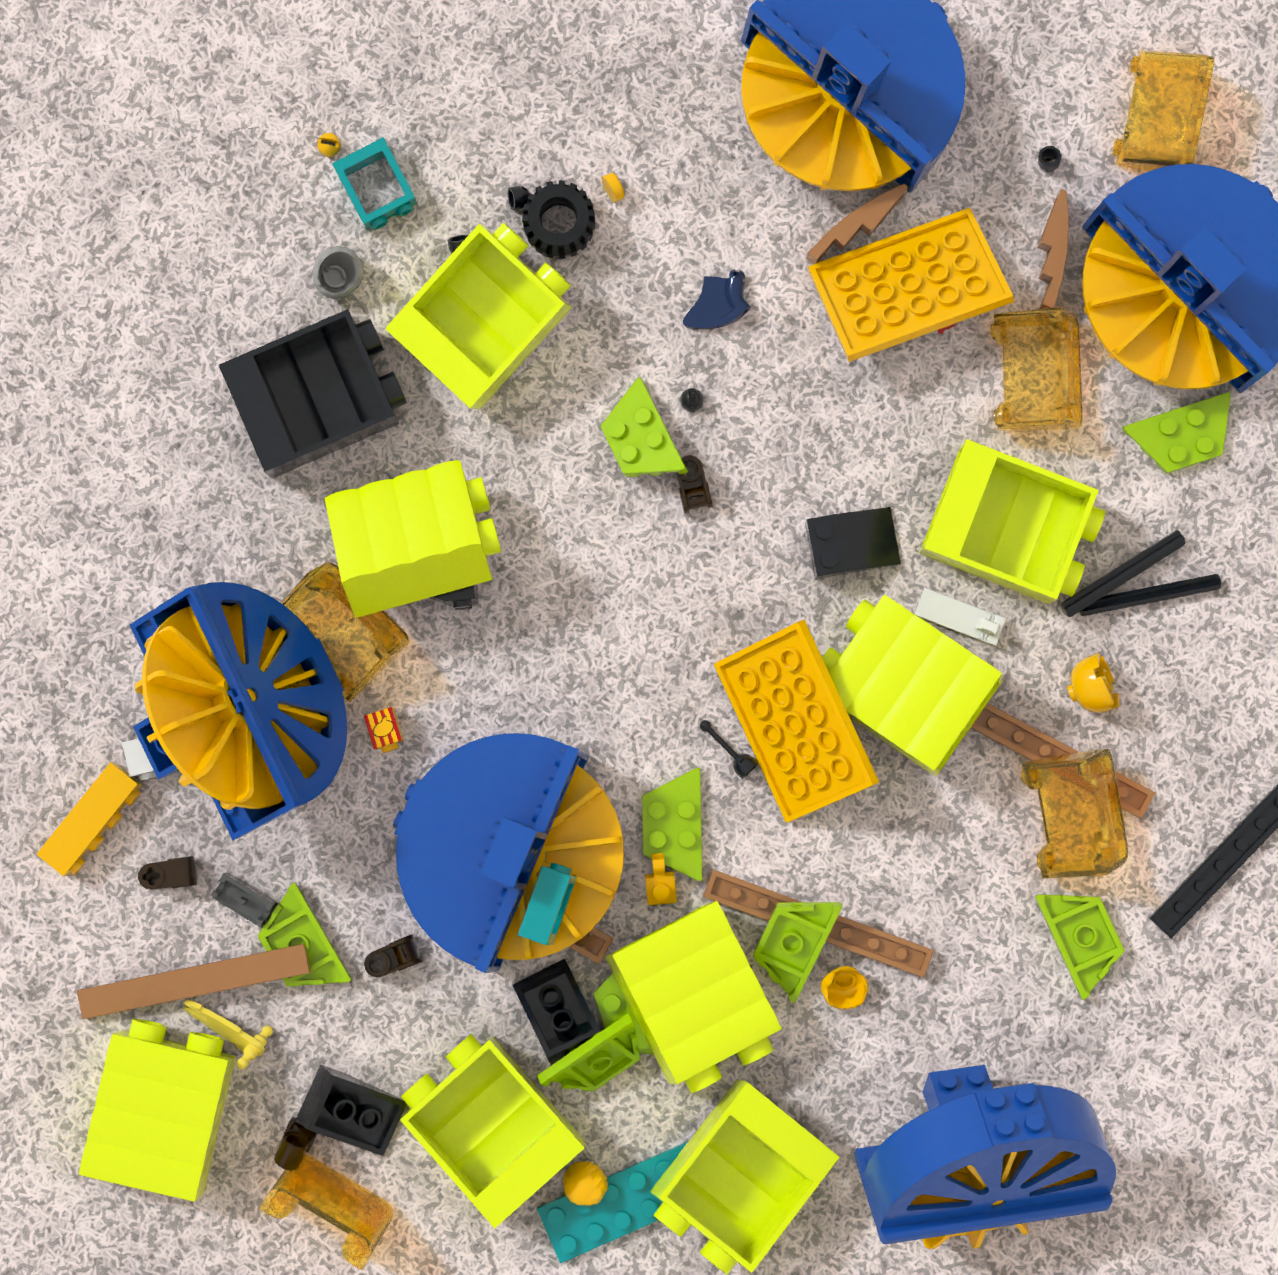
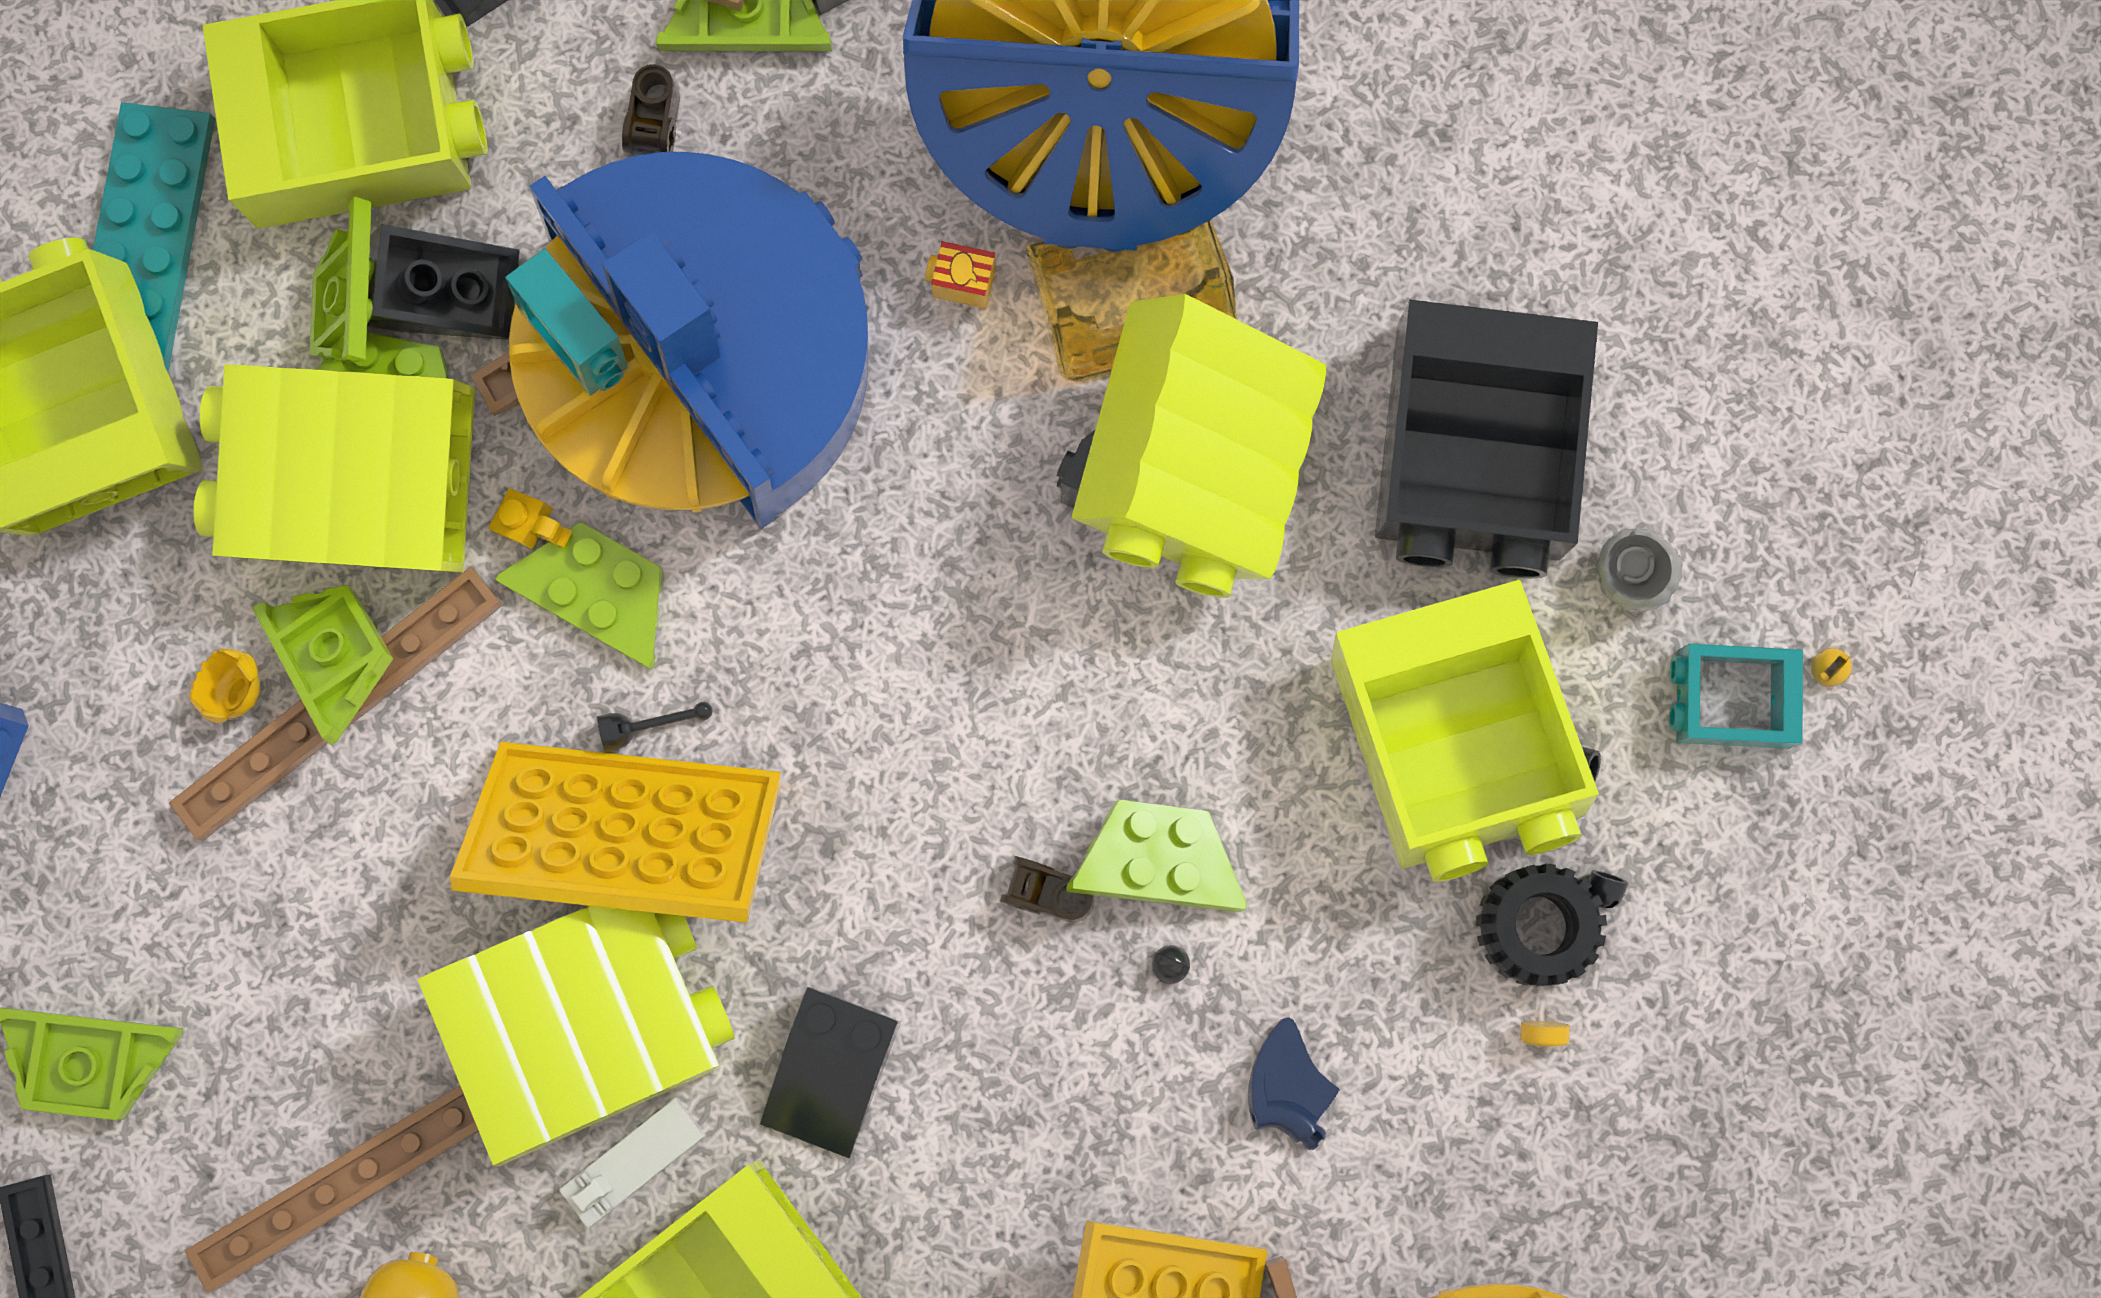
camera: 120 degrees right, 5 degrees down
yellow hair [563,1161,608,1206] -> none
clear yellow windscreen [1022,749,1128,878] -> none

